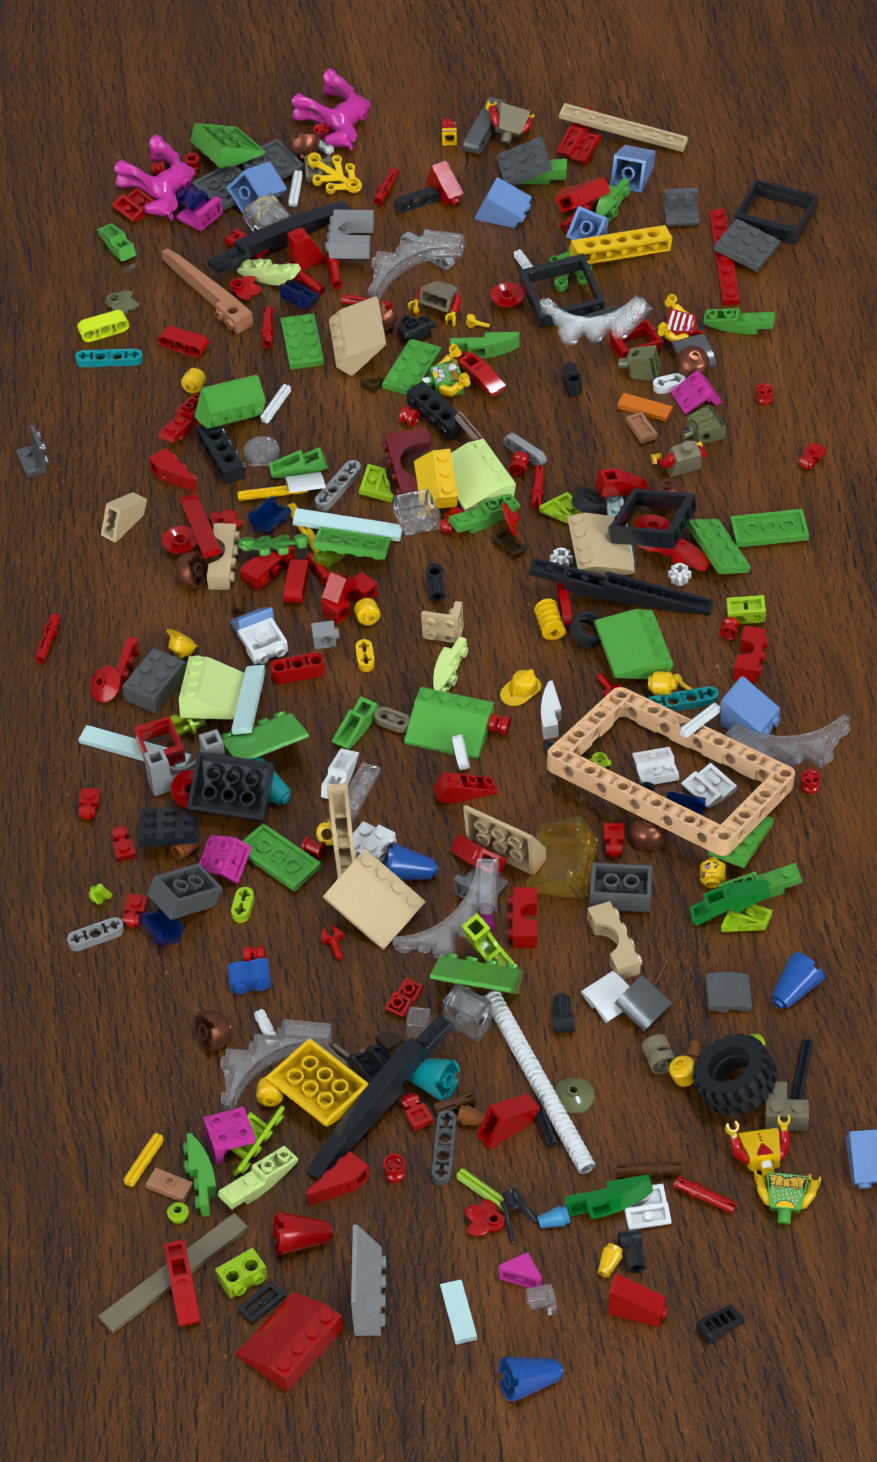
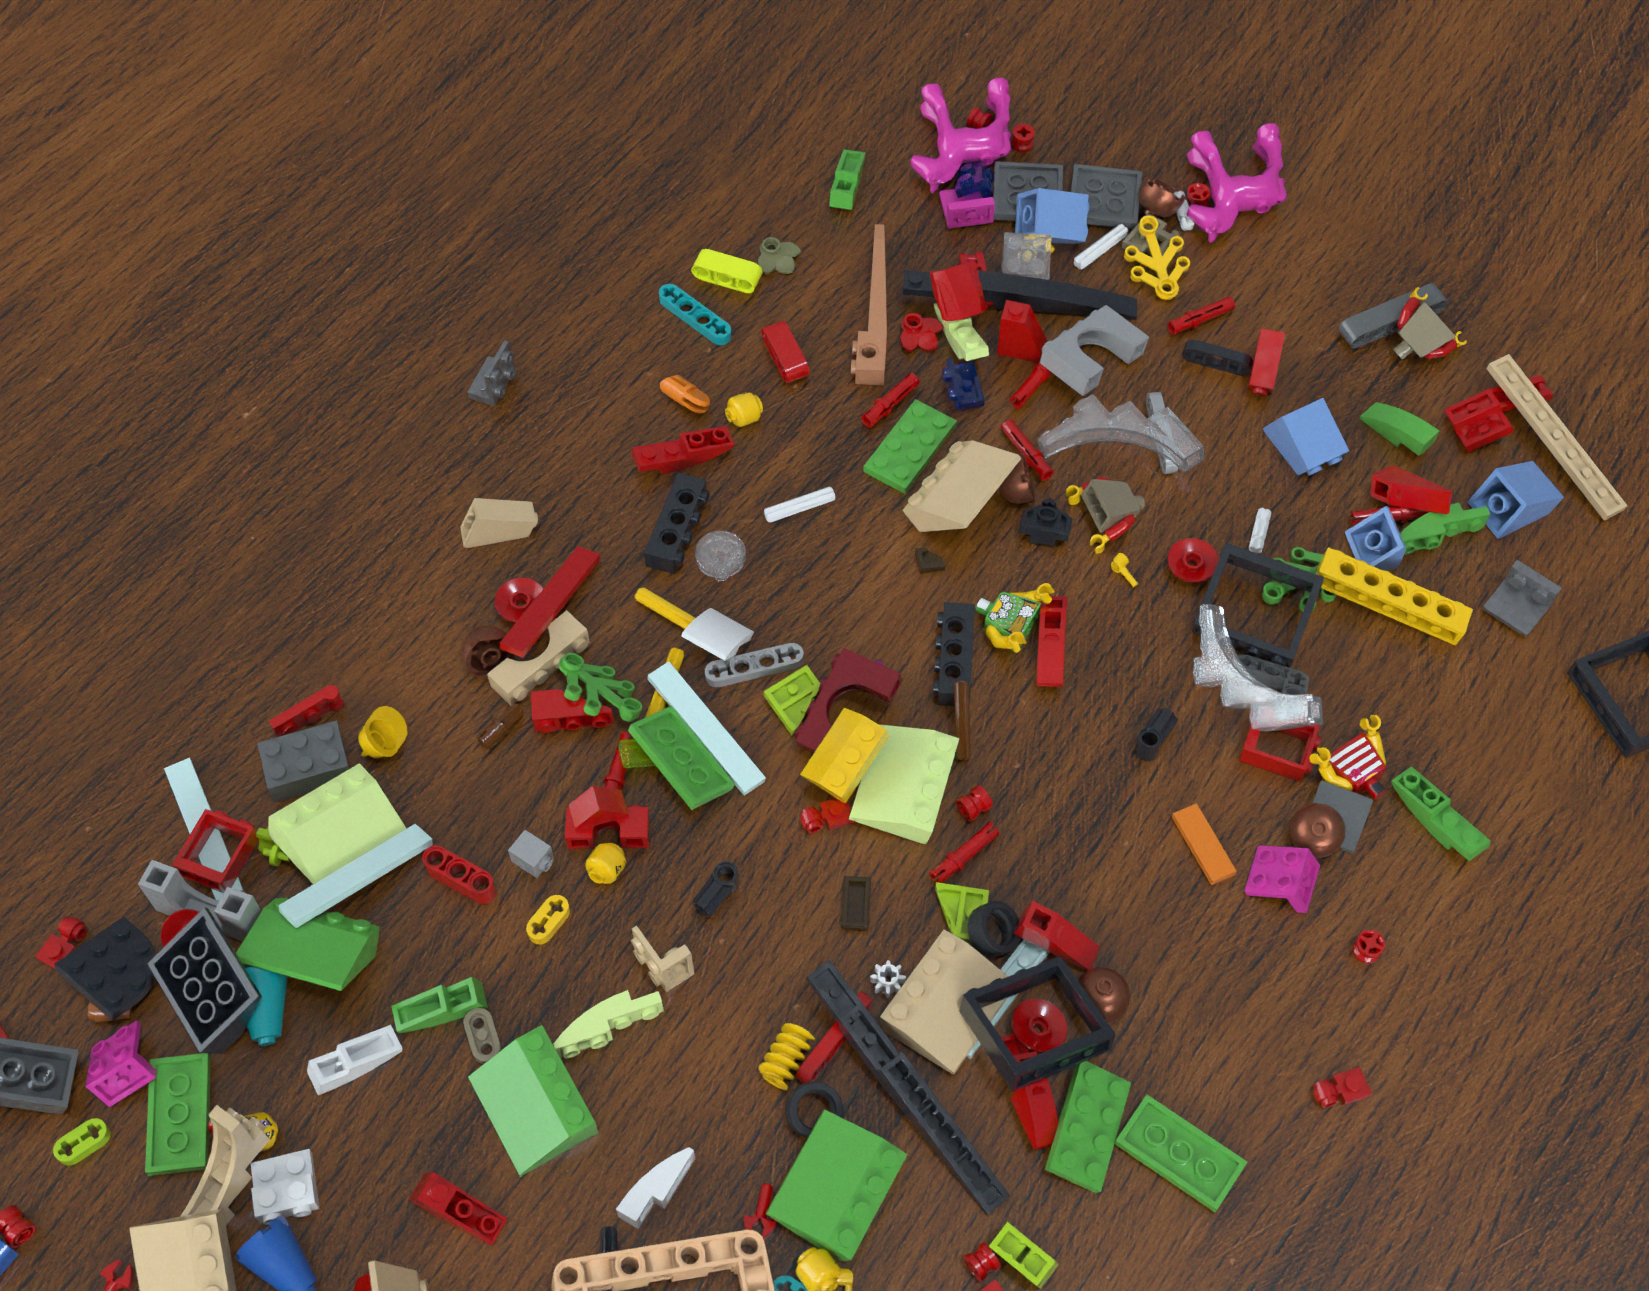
camera: 40 degrees right, 10 degrees up
red pin [34,613,61,664] -> none
red plate [79,788,101,820] -> none
red dish [90,666,121,703] -> none
red slope [111,187,155,222] -> none
red slope [149,448,197,492] -> none
bright green slope [190,123,265,168] -> none
bright green slope [195,375,266,429] -> none
red plate [209,509,243,528] -> none
medium blue slope [229,607,274,641] -> none
white plate [238,617,288,664] -> none
clear blue bracket [247,496,292,533] -> none
bright green slope [268,447,328,478] -> none
red beam [283,559,310,604] -> none
red pin [286,262,326,296] -> none
clear plate [348,762,380,824] -> none
bright green plate [382,339,442,395] -> none
clear brick [392,489,441,536] -> none
red wheel [399,406,420,427] -> none
leg [442,118,457,146] -> none
bright green slope [448,494,520,534] -> none
bright green slope [450,332,520,359] -> none
white beam [452,734,470,771] -> none
red wheel [487,713,511,736] -> none
dark grey plate [497,136,552,186] -> none
yellow piece [500,669,541,706] -> none
red dish [501,502,520,537] -> none
light grey beam [503,433,547,468] -> none
olive torso [618,345,661,381] -> none
nougat plate [626,412,658,444] -> none
dark tan torso [651,441,707,477] -> none
white beam [653,373,685,394] -> none
white gear [668,563,691,586] -> none
olive torso [680,405,726,444] -> none
red plate [709,209,740,306] -> none
dark grey plate [713,219,781,272] -> none
none -> orange arm [660,374,710,413]
none -> red slope [930,258,988,321]

